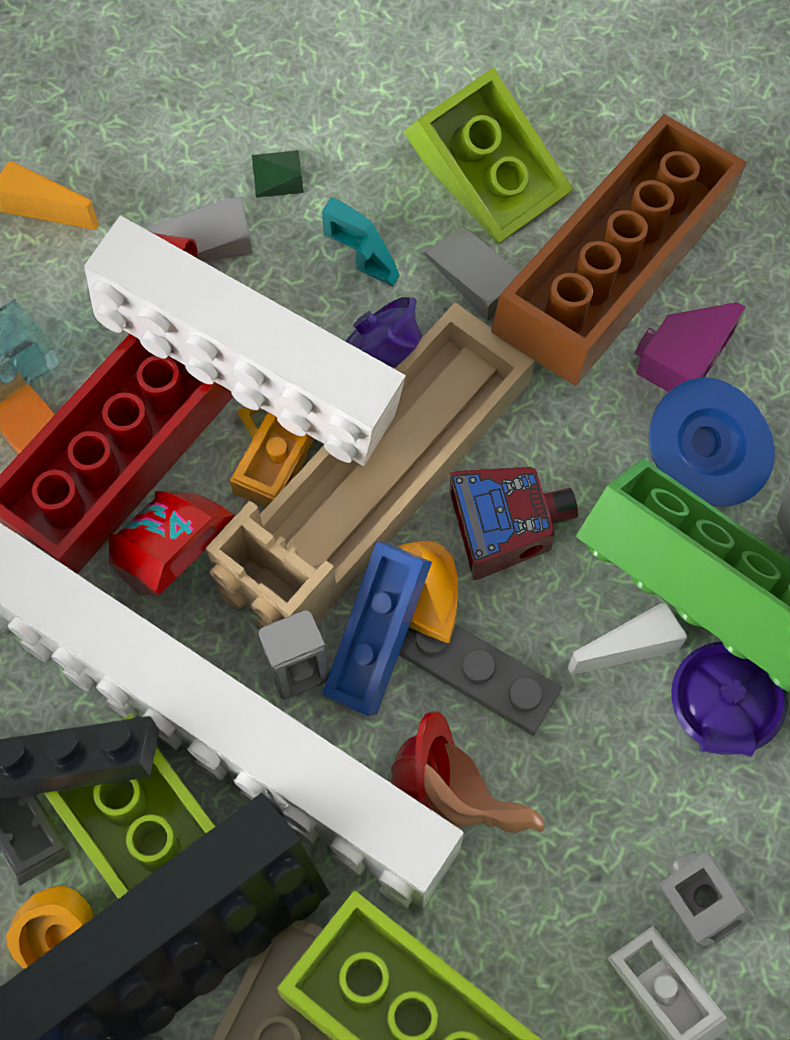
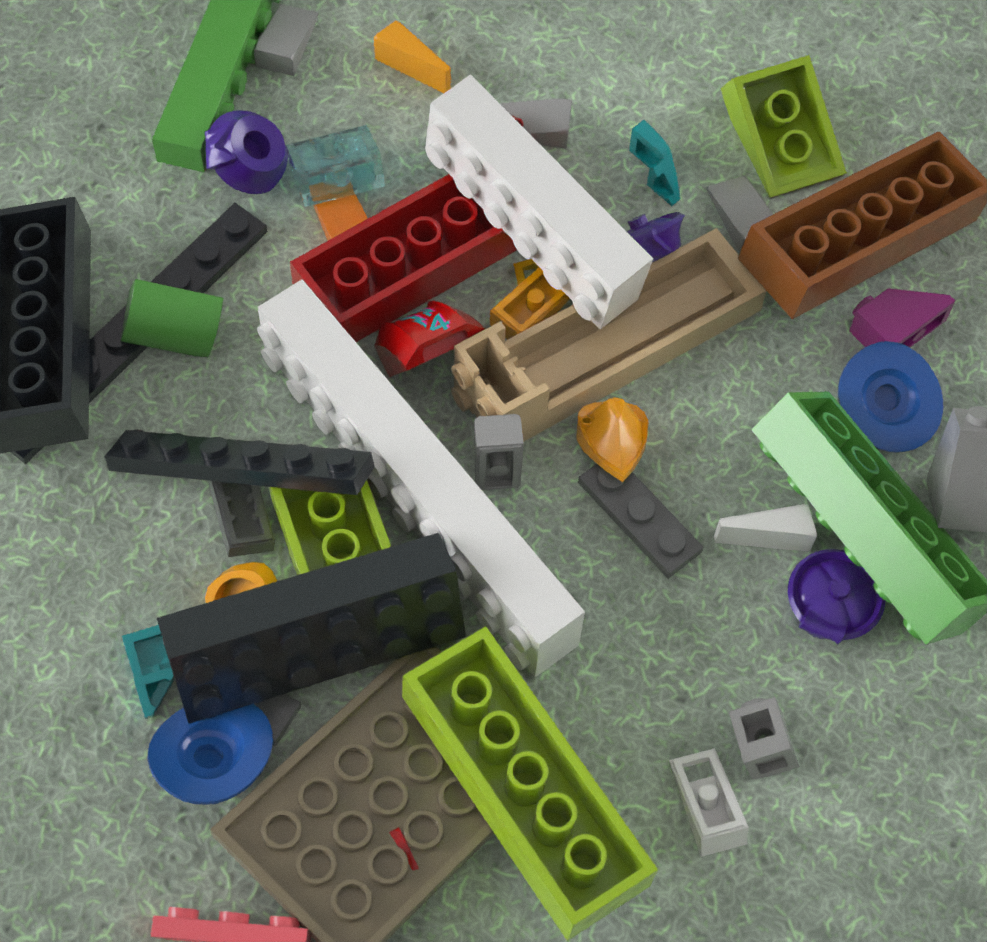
camera: 15 degrees right, 5 degrees down
dark green slope [251,150,304,198] -> none
blue plate [322,542,432,716] -> none
piece [391,711,544,833] -> none
torso [449,467,578,581] -> none

